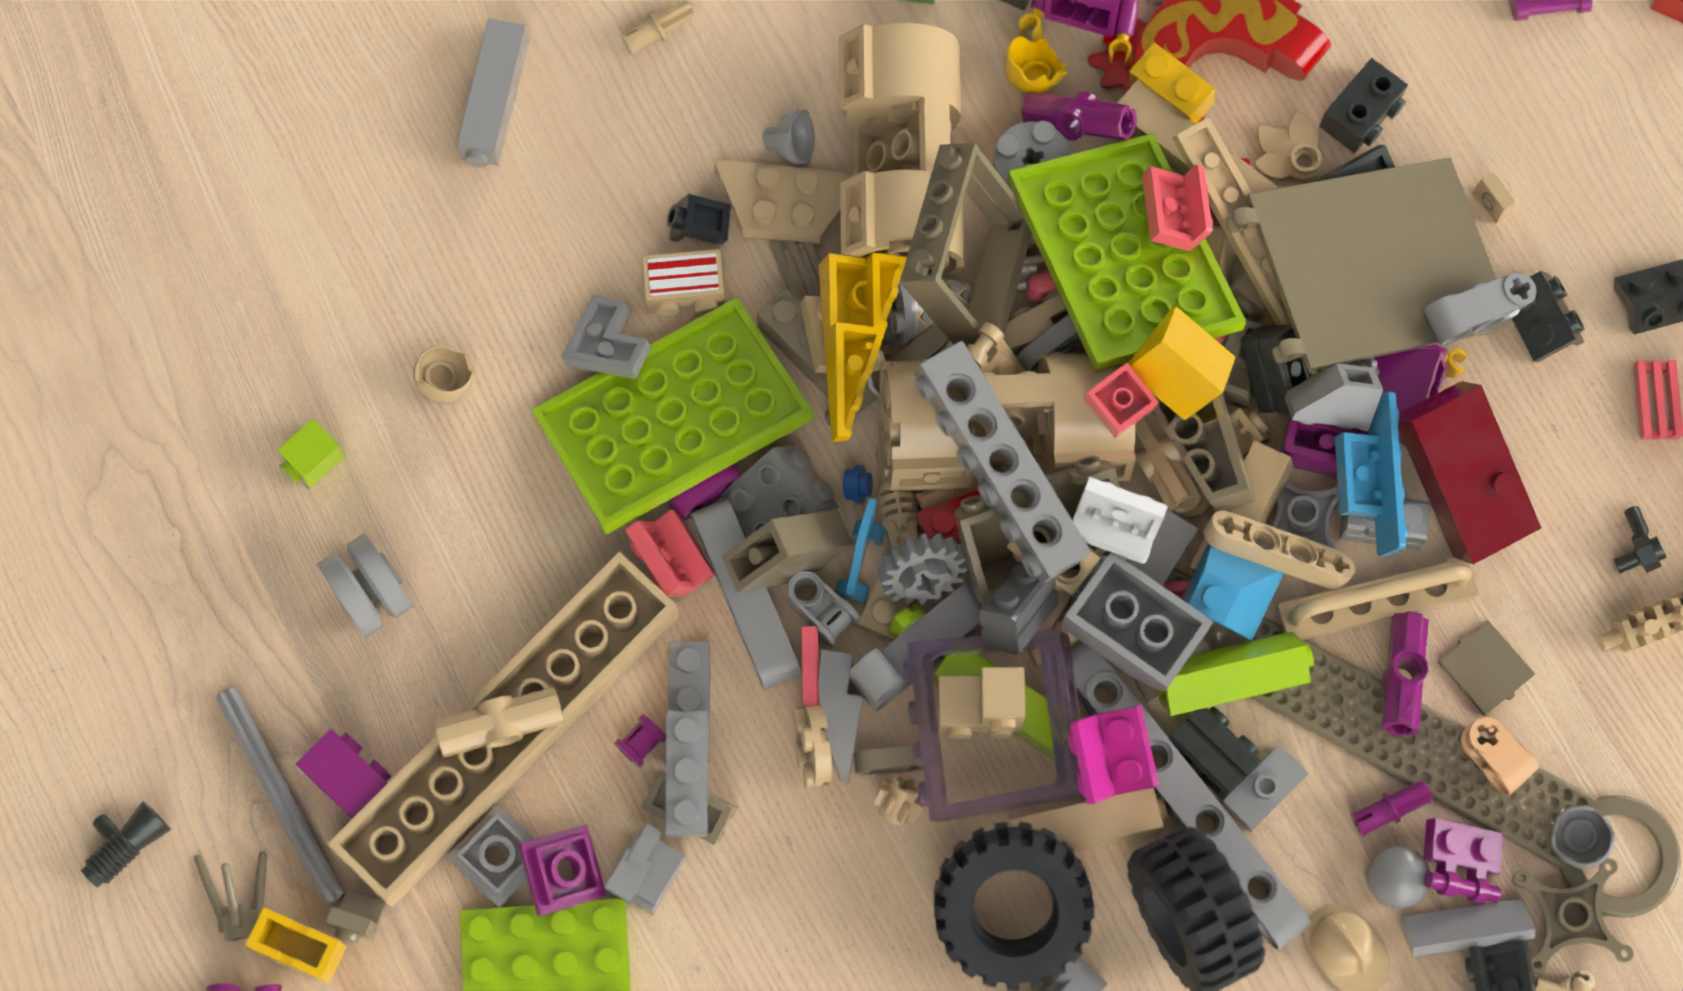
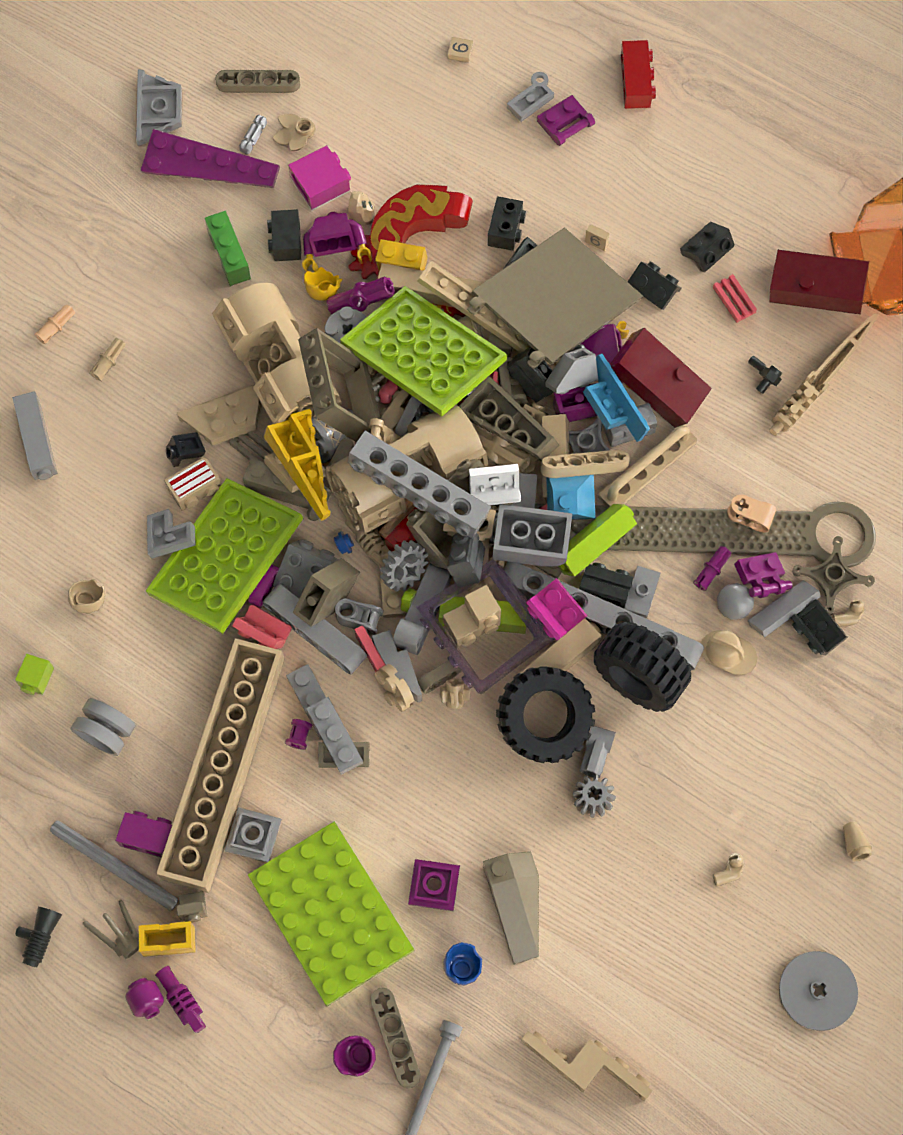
camera: 25 degrees left, 5 degrees down
tan piece [434,687,565,757] -> none
magenta piece [518,824,607,917] -> none
light grey piece [605,824,686,915] -> none
light grey piece [763,110,815,165] -> none
dark azure flag [835,498,885,605] -> none
coral piece [1084,363,1159,438] -> none
yellow slope [1128,306,1235,420] -> none
coral bracket [1142,165,1213,252] -> none
tan plate [1255,112,1324,181] -> none
magenta piece [1381,611,1429,737] -> none
light grey piece [1423,272,1537,346] -> none
dark tan piece [1438,620,1535,716] -> none
light grey hair [1550,805,1615,869] -> none

